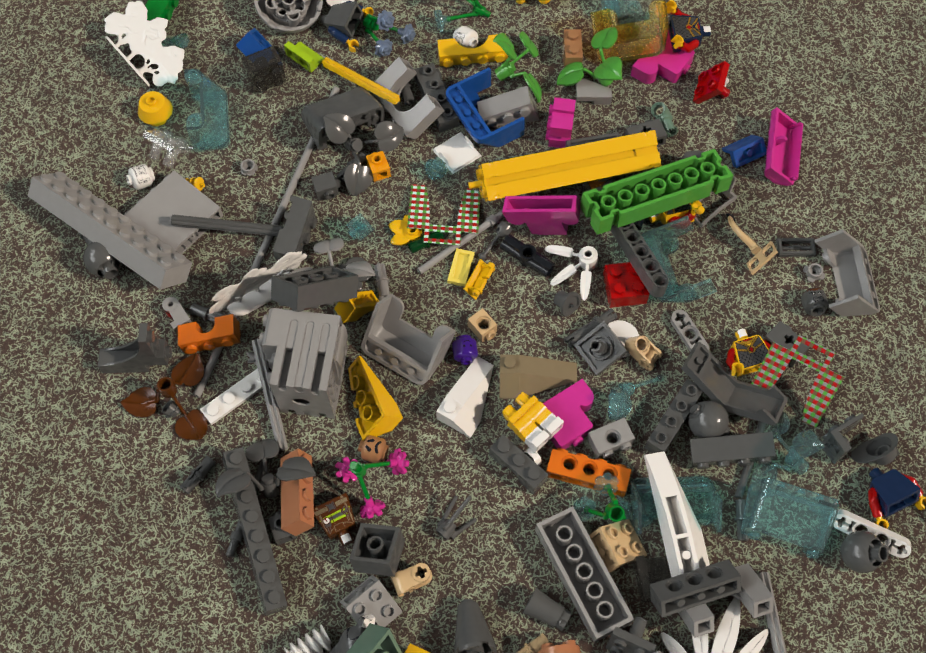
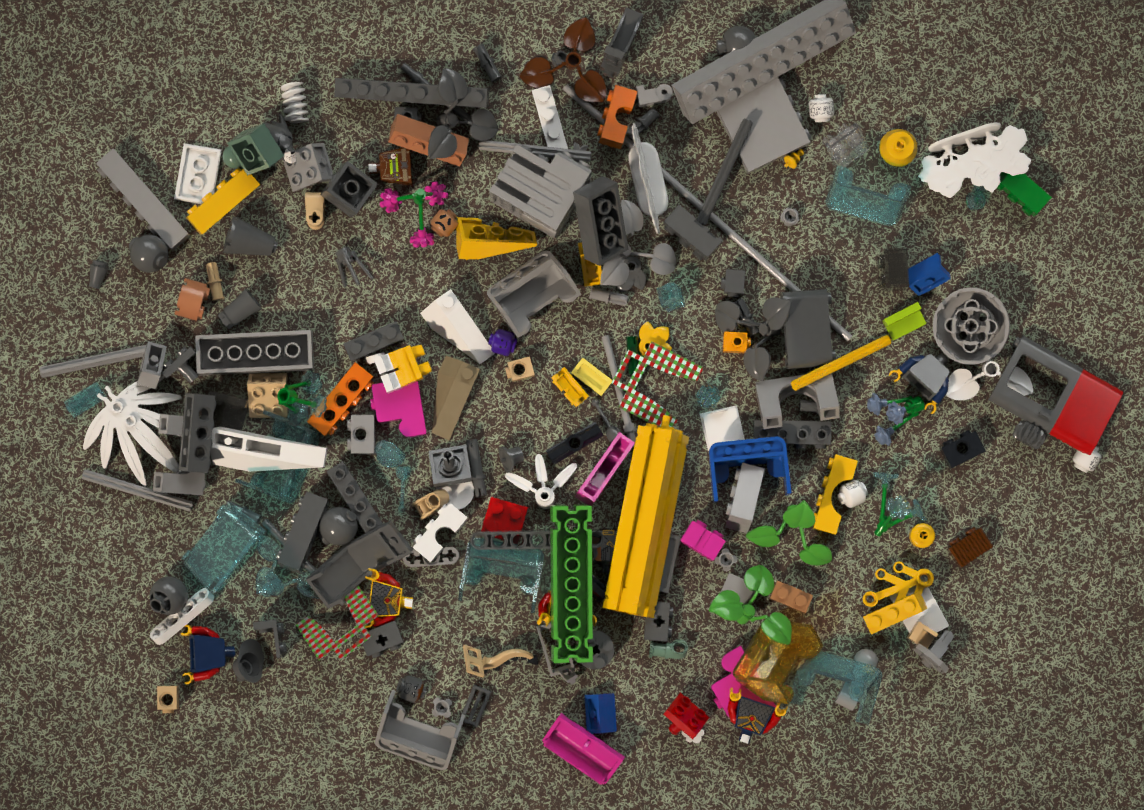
camera: 110 degrees right, 20 degrees up
none -> white arch [413,503,468,563]

